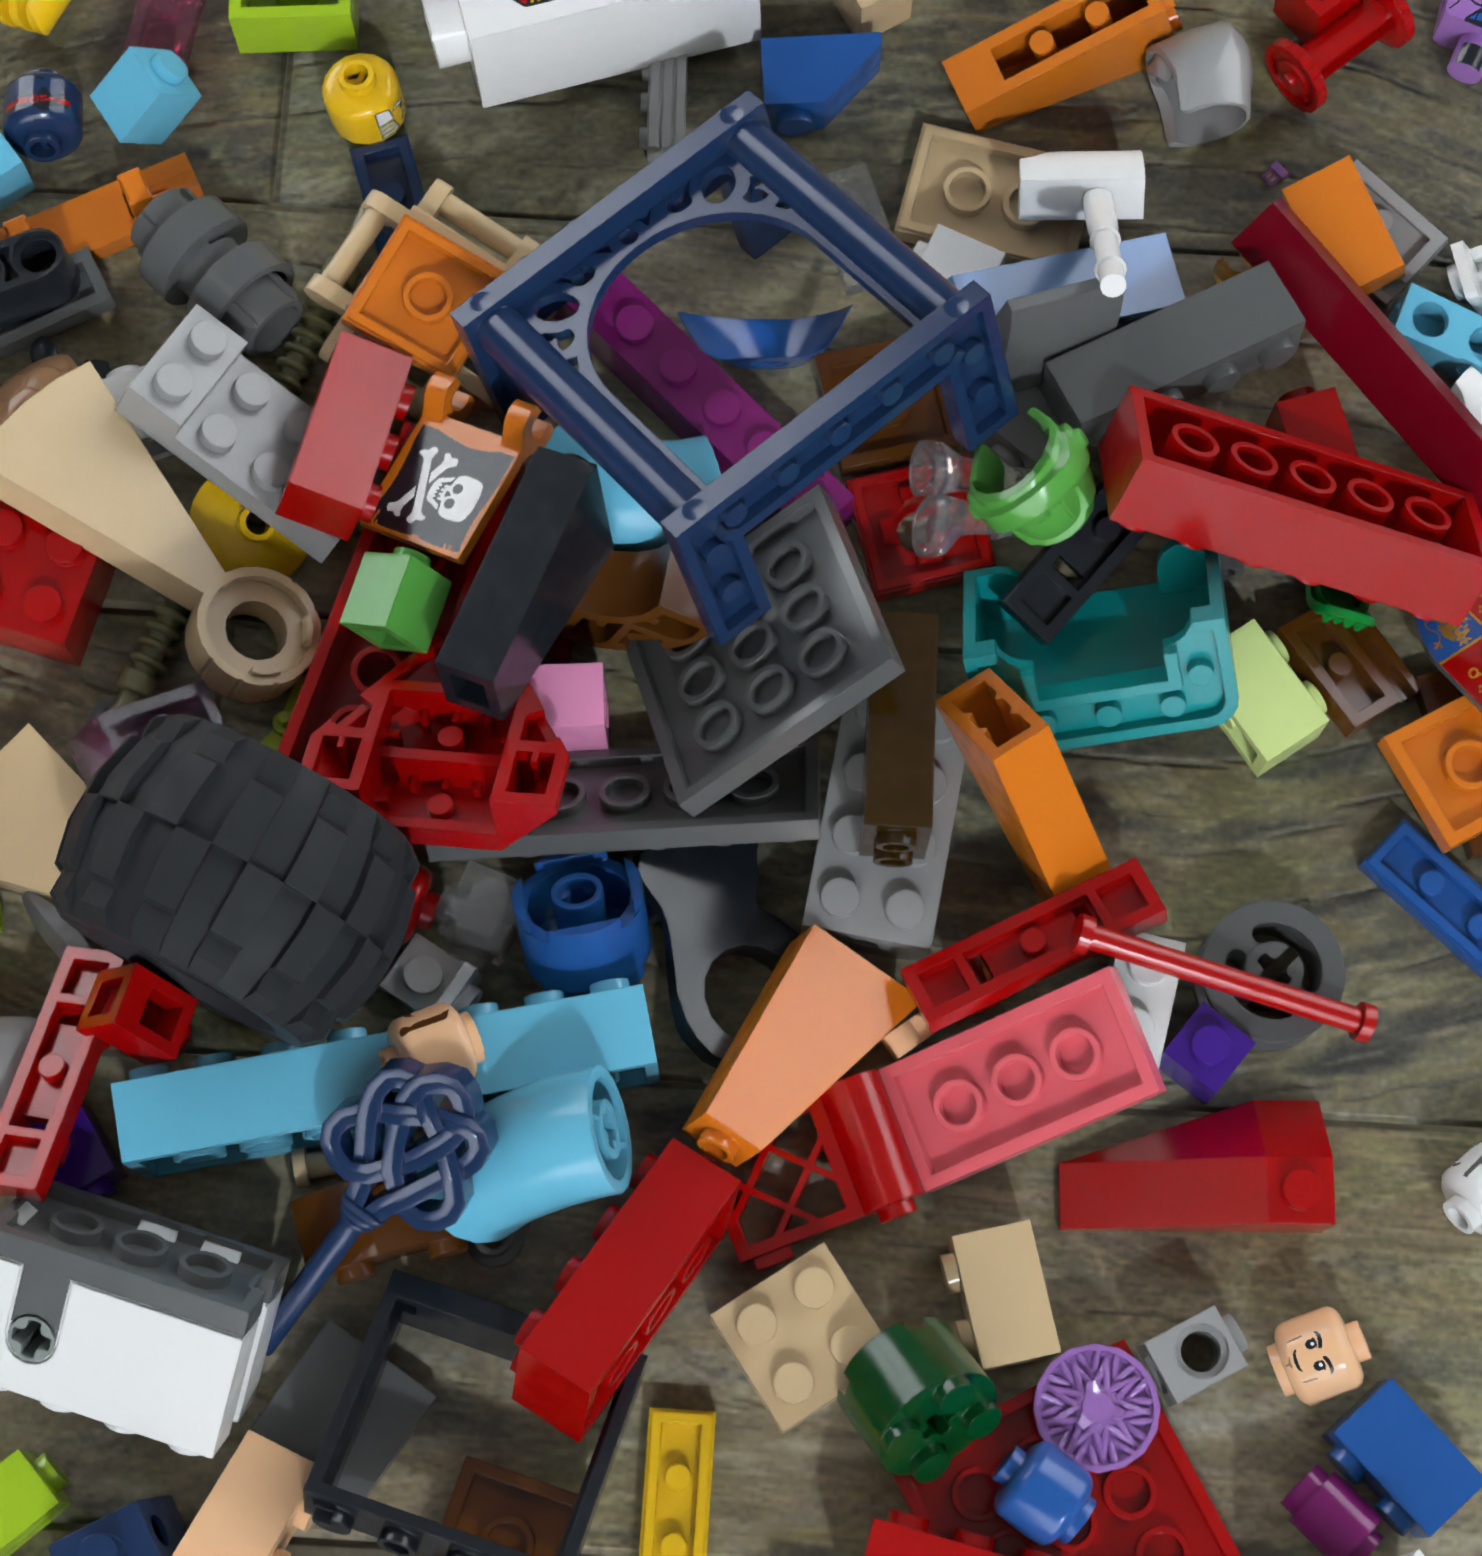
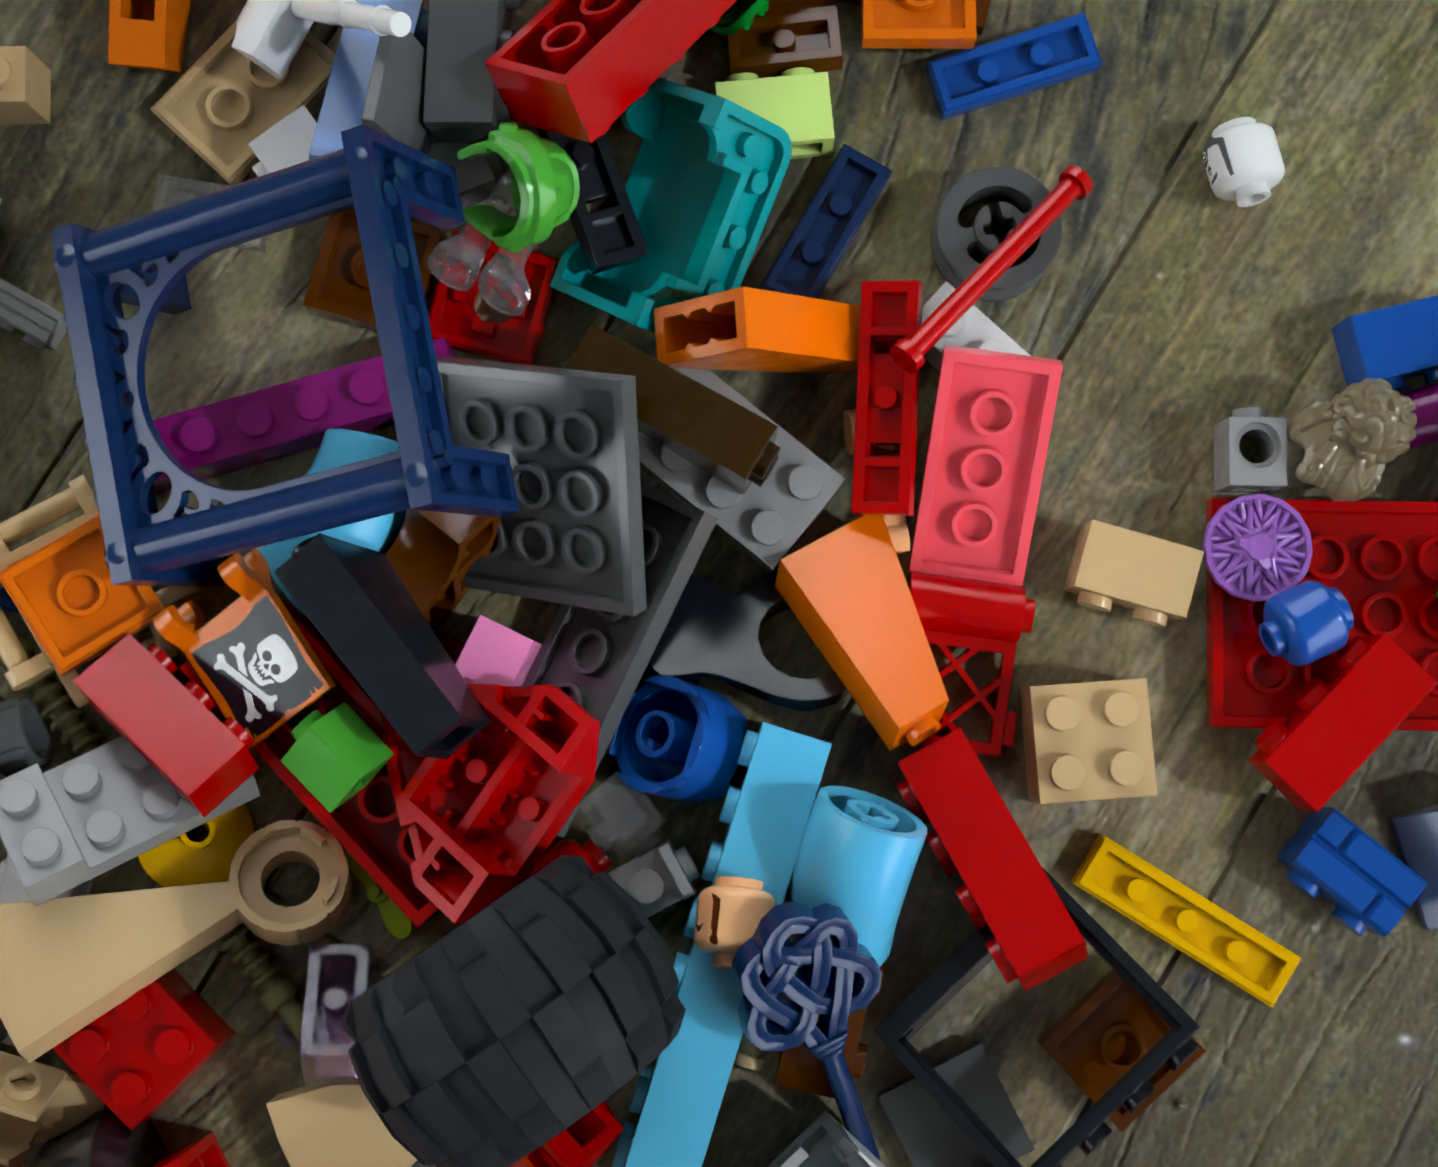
camera: 60 degrees left, 10 degrees up
blue piece [678,304,853,370] -> none
blue slope [760,32,882,136] -> none
dark green brick [837,1317,1002,1484] -> none
red wedge [1058,1100,1336,1233] -> none
dark purple brick [1159,1001,1256,1105] -> none
light nougat head [1266,1306,1372,1406] -> none
none -> dark blue tile [760,144,892,299]
none -> dark tan hair [1287,378,1417,502]

